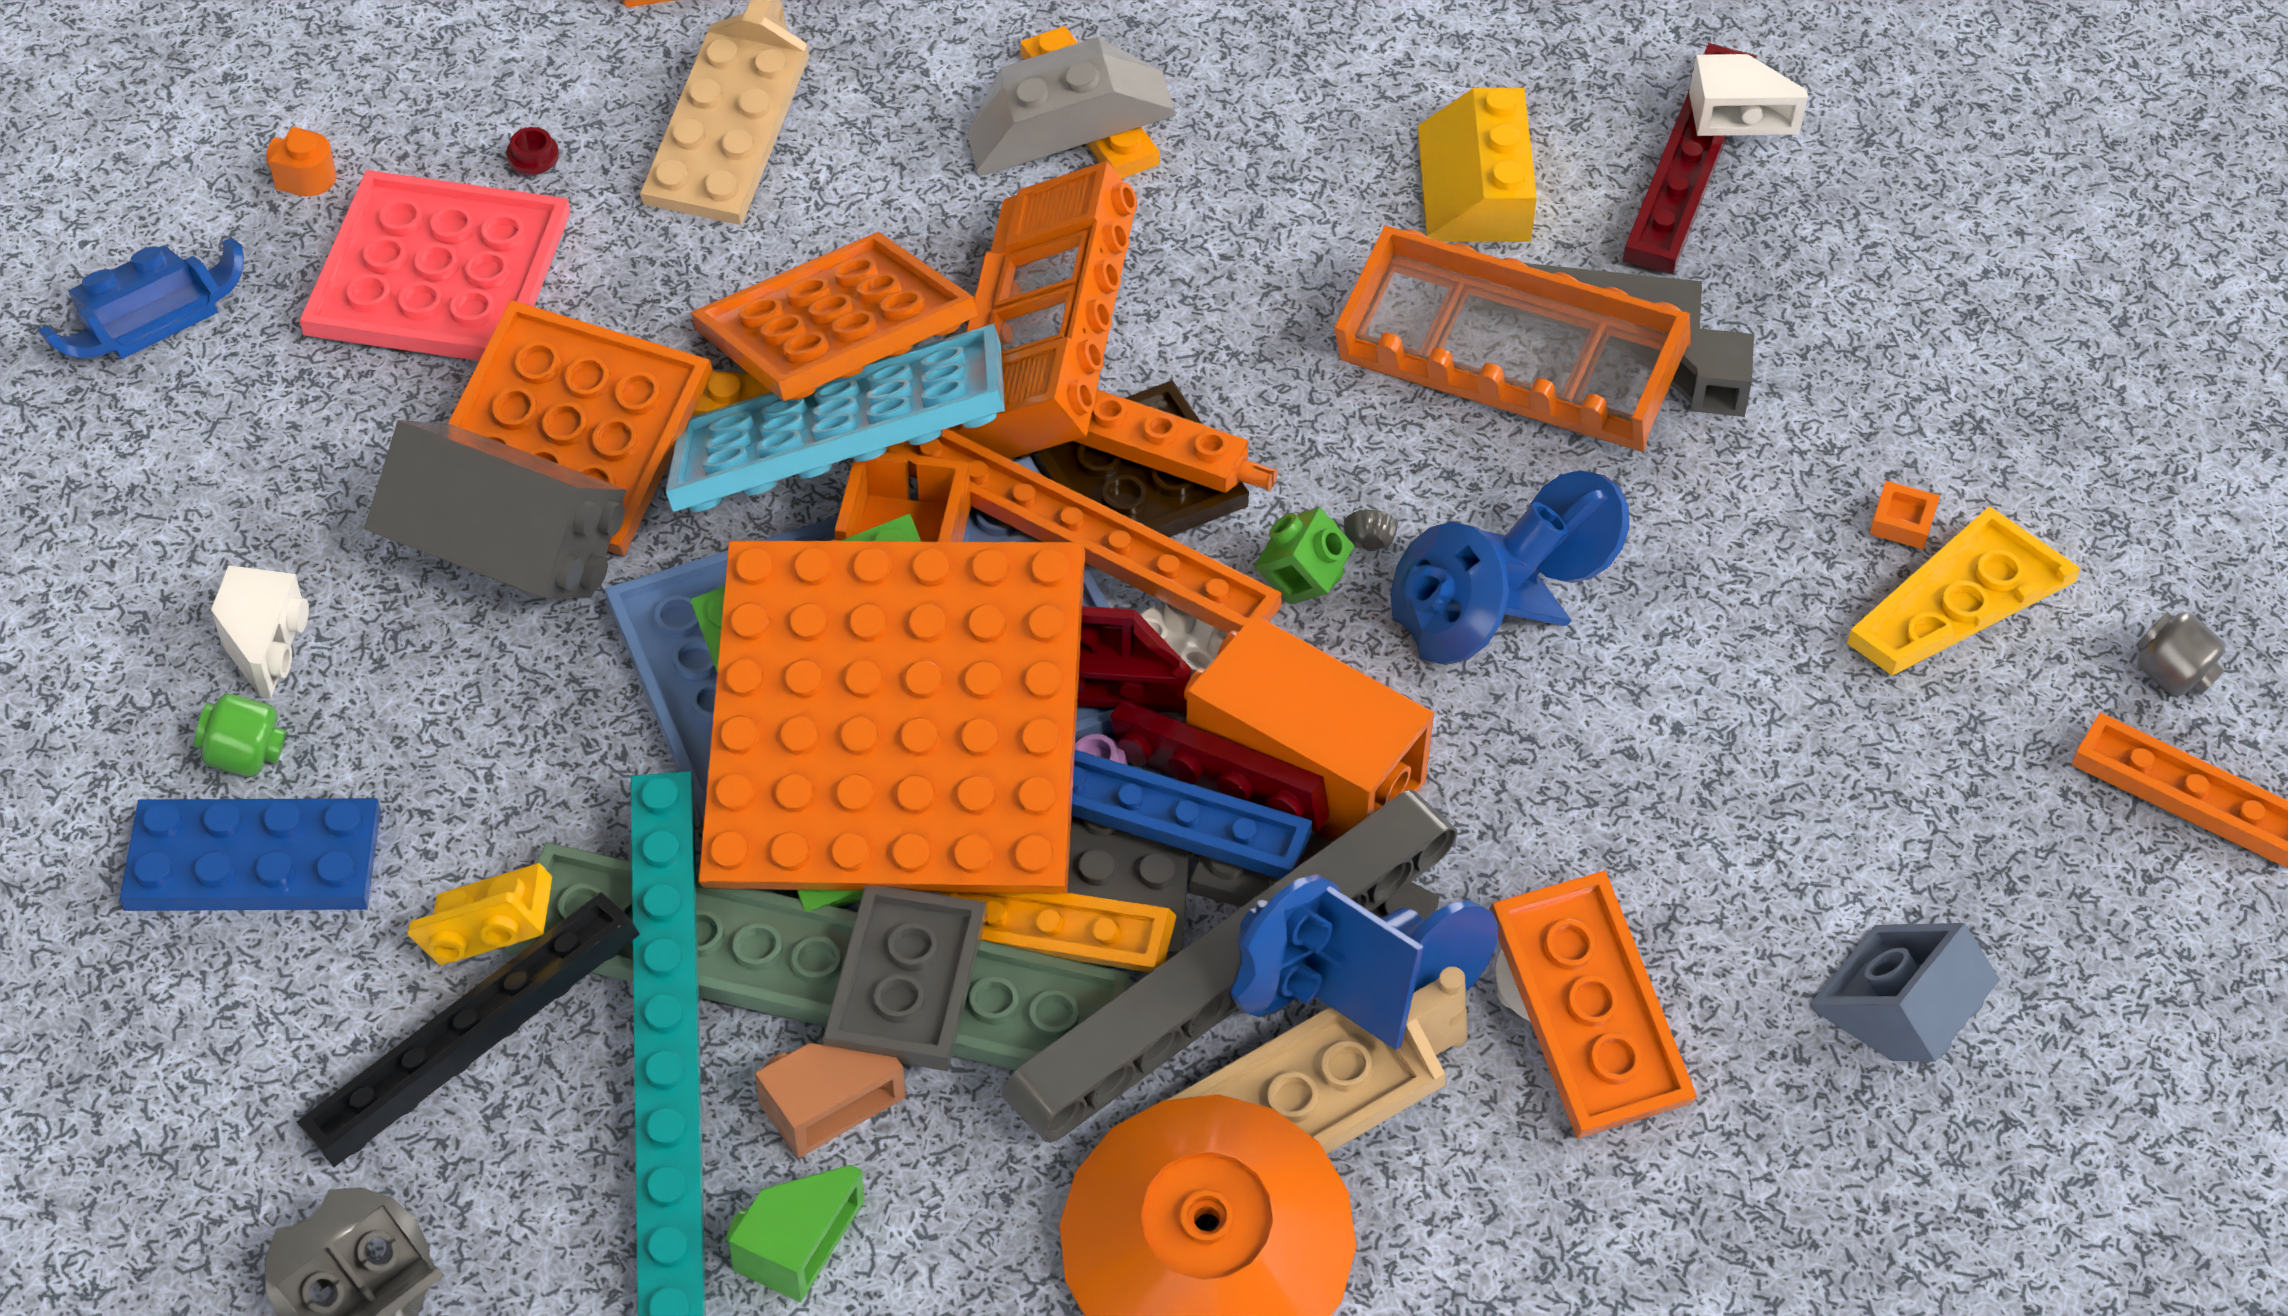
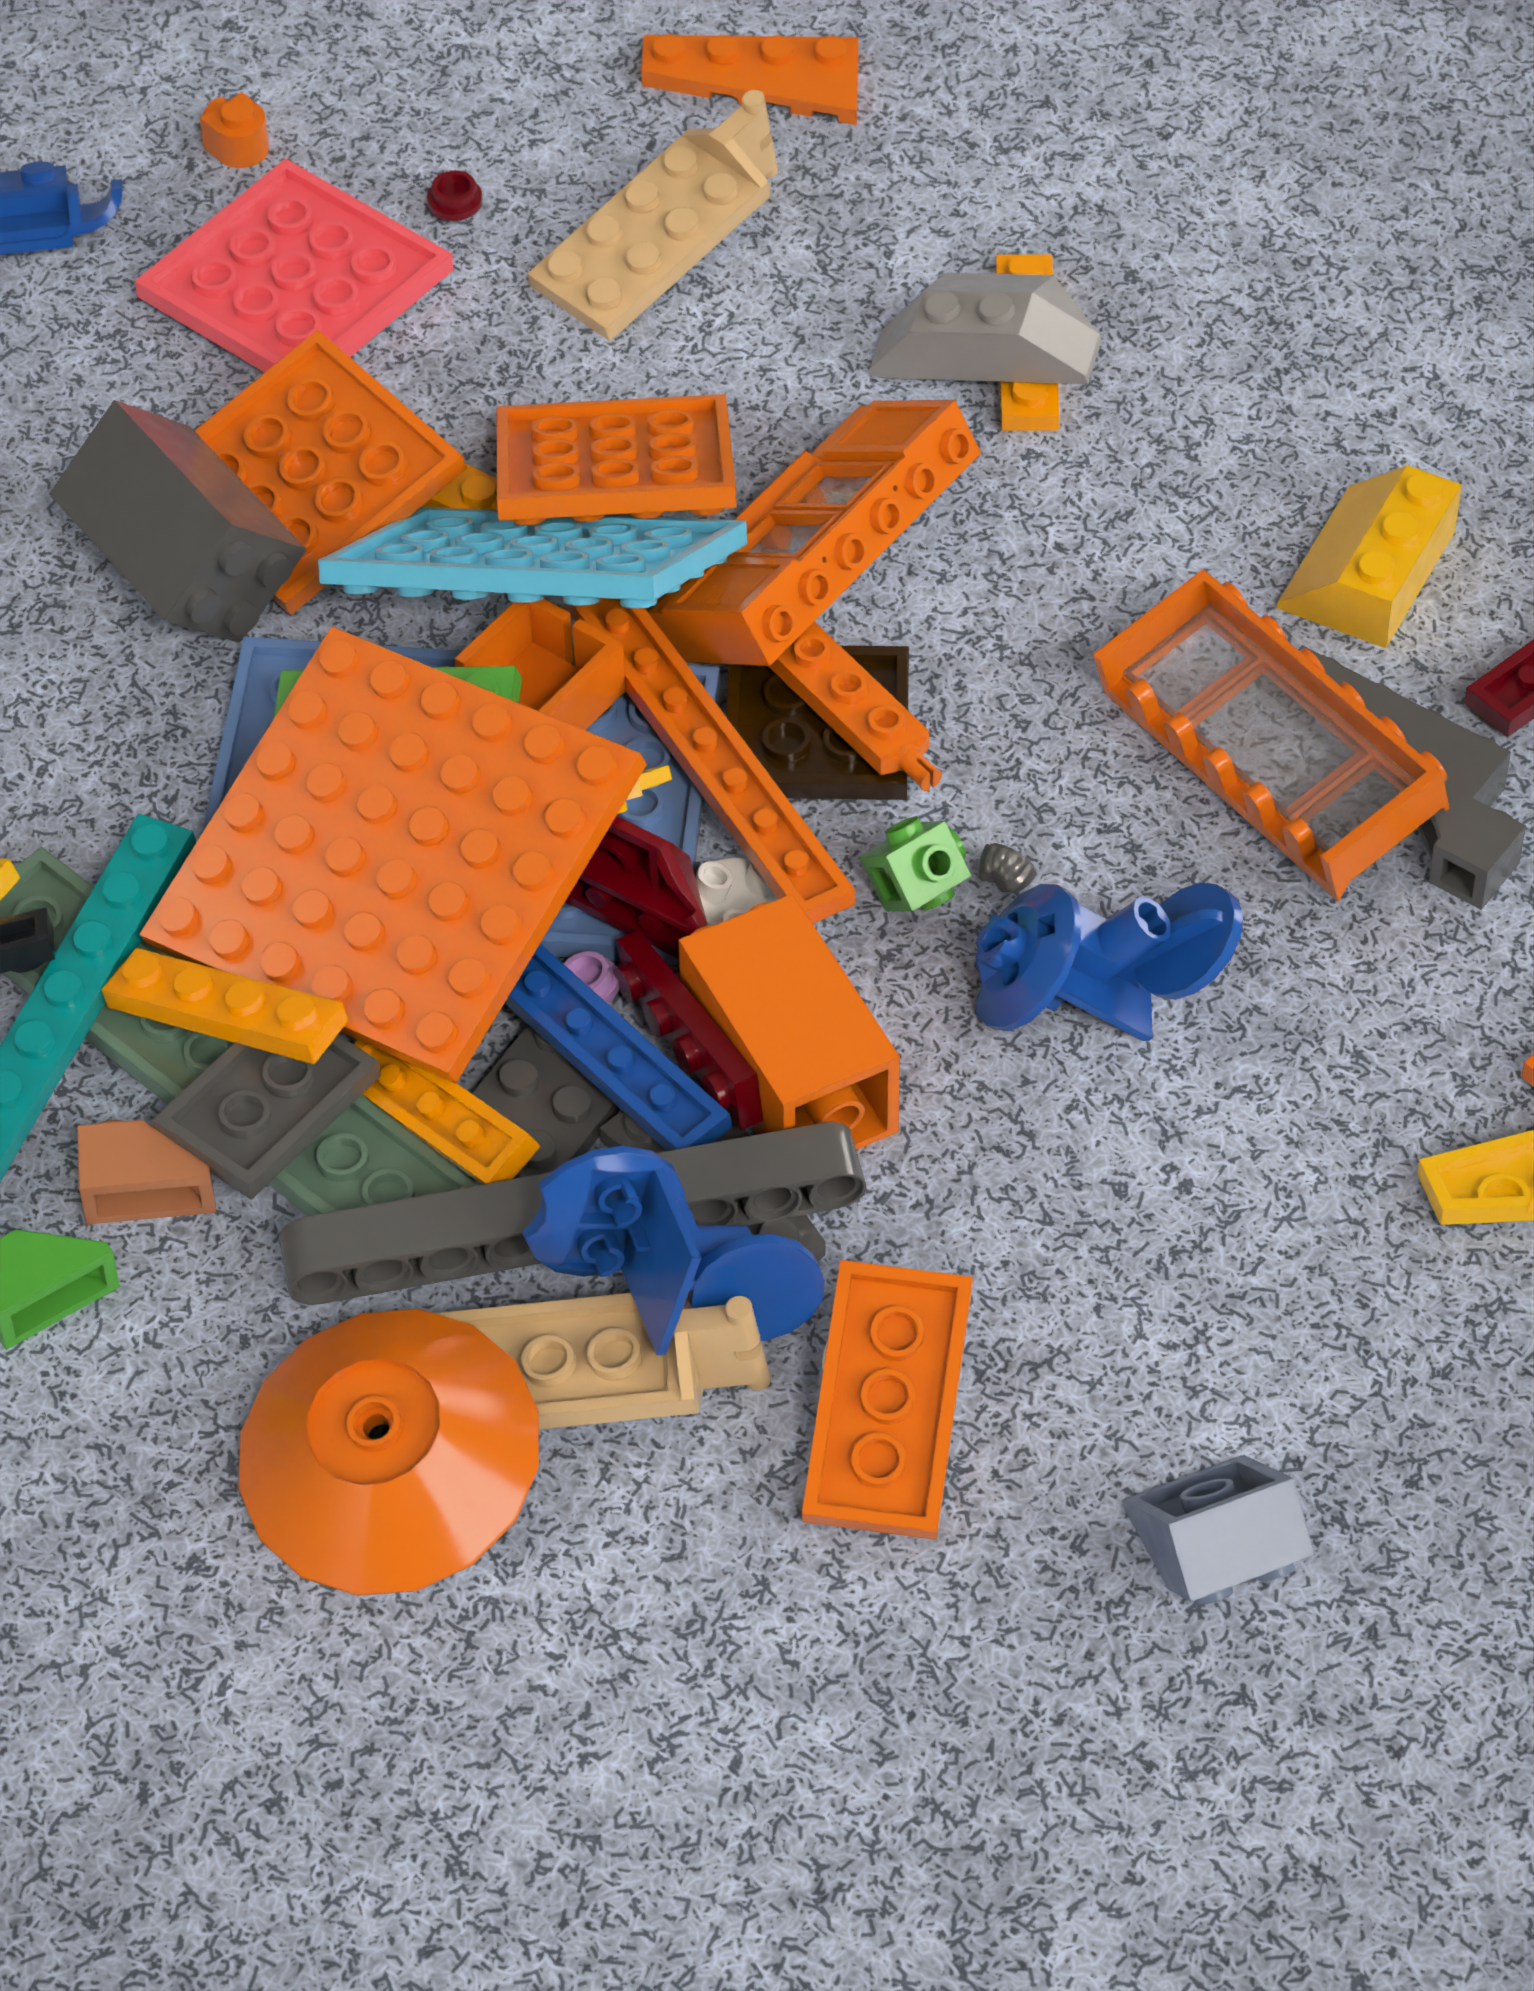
camera: 30 degrees right, 0 degrees up
none -> light orange plate [101,948,349,1064]

